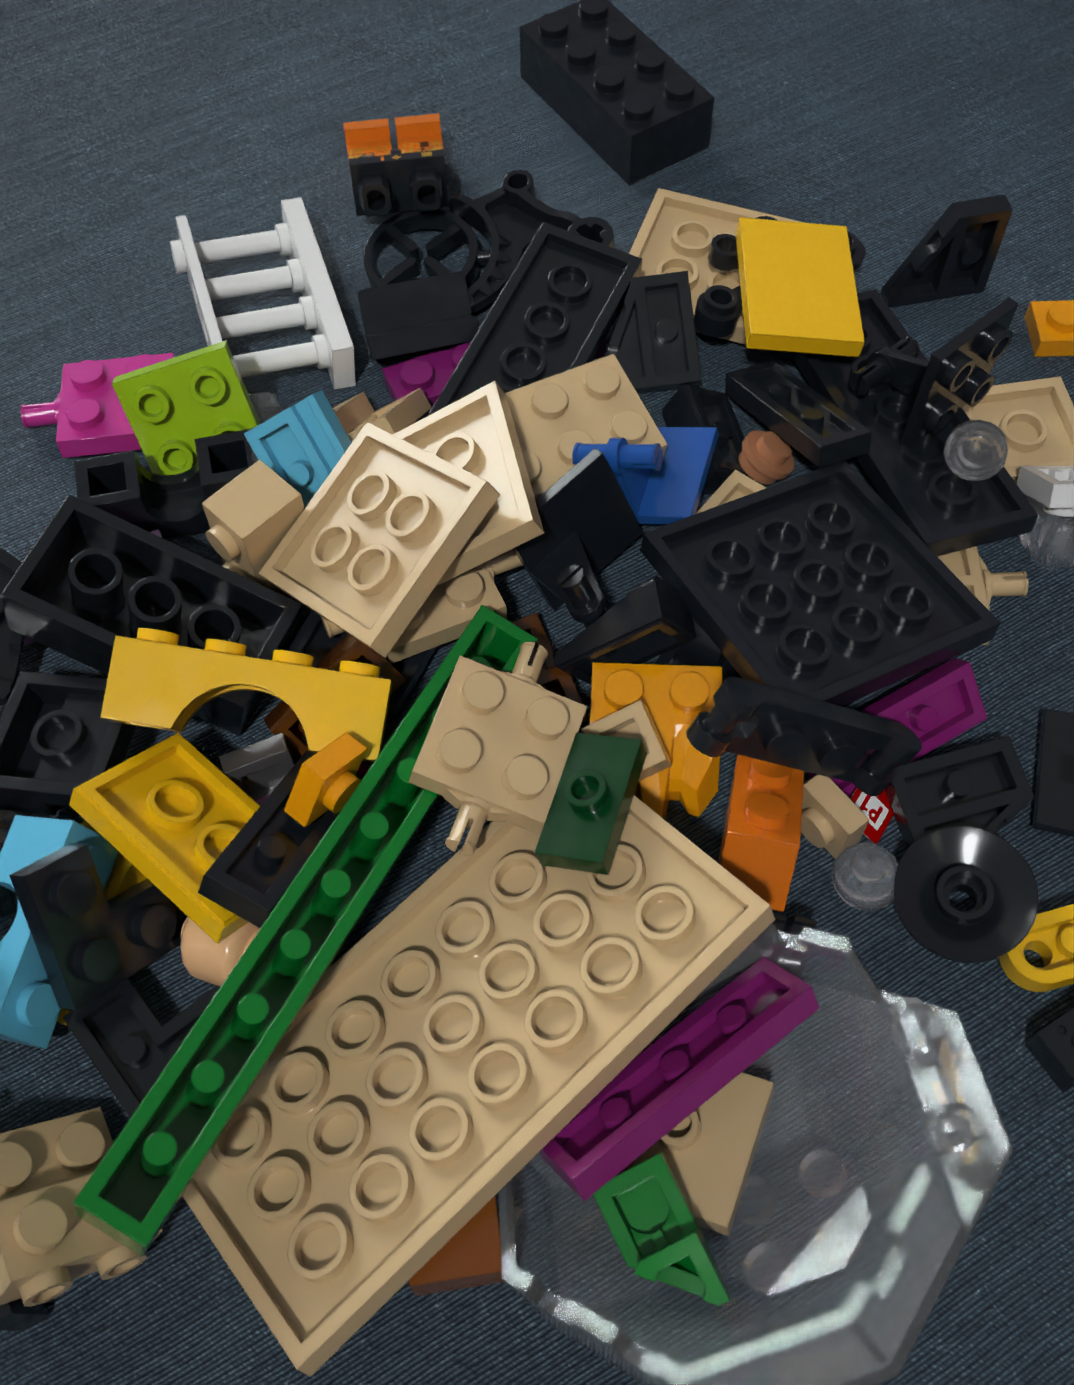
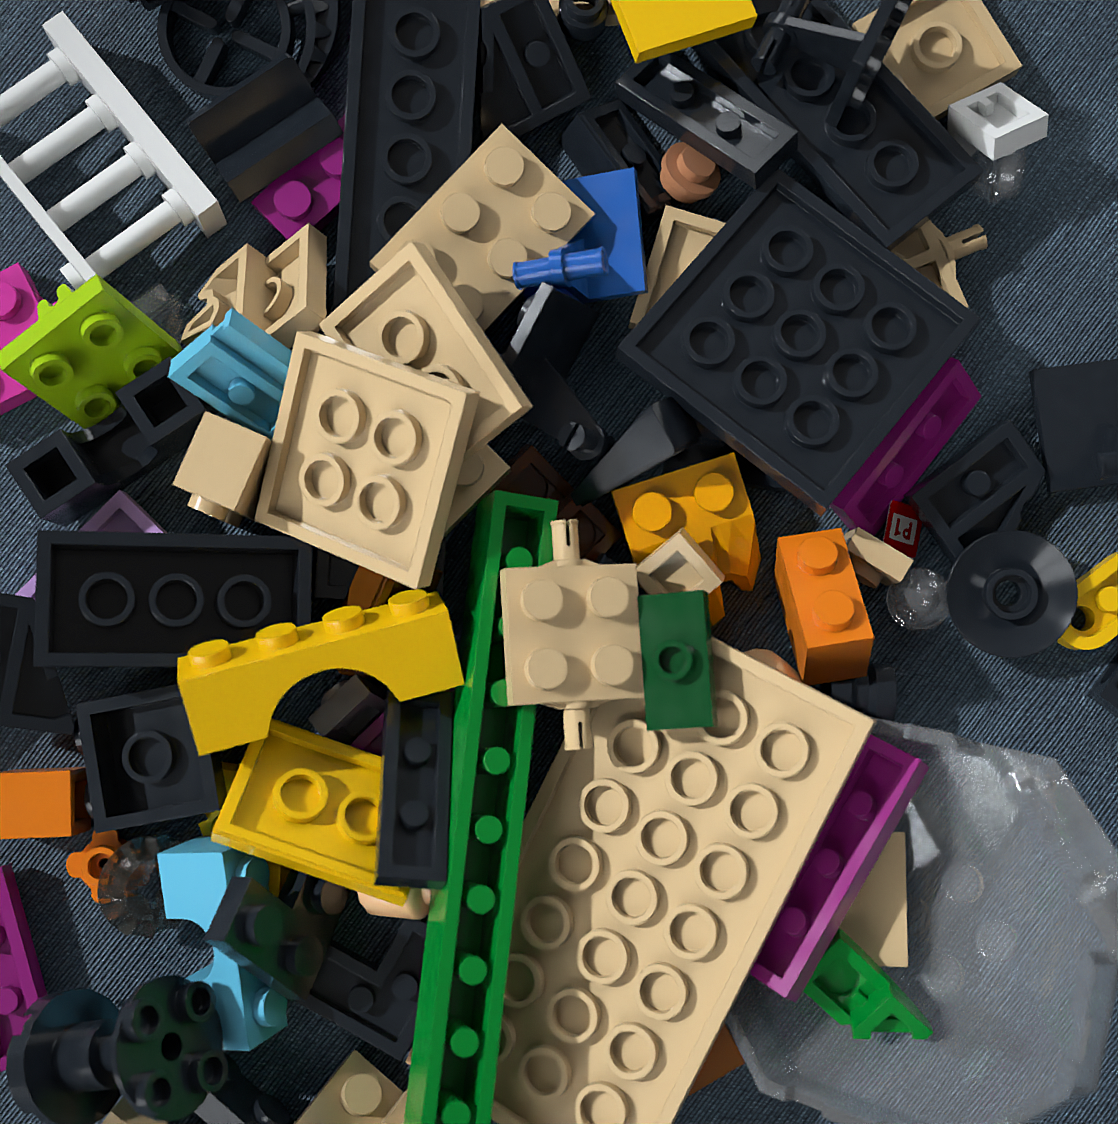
camera: 25 degrees left, 25 degrees up
light orange plate [284,732,367,828] -> none
black plate [686,676,922,796] -> none
clear plate [944,420,1008,481] -> none

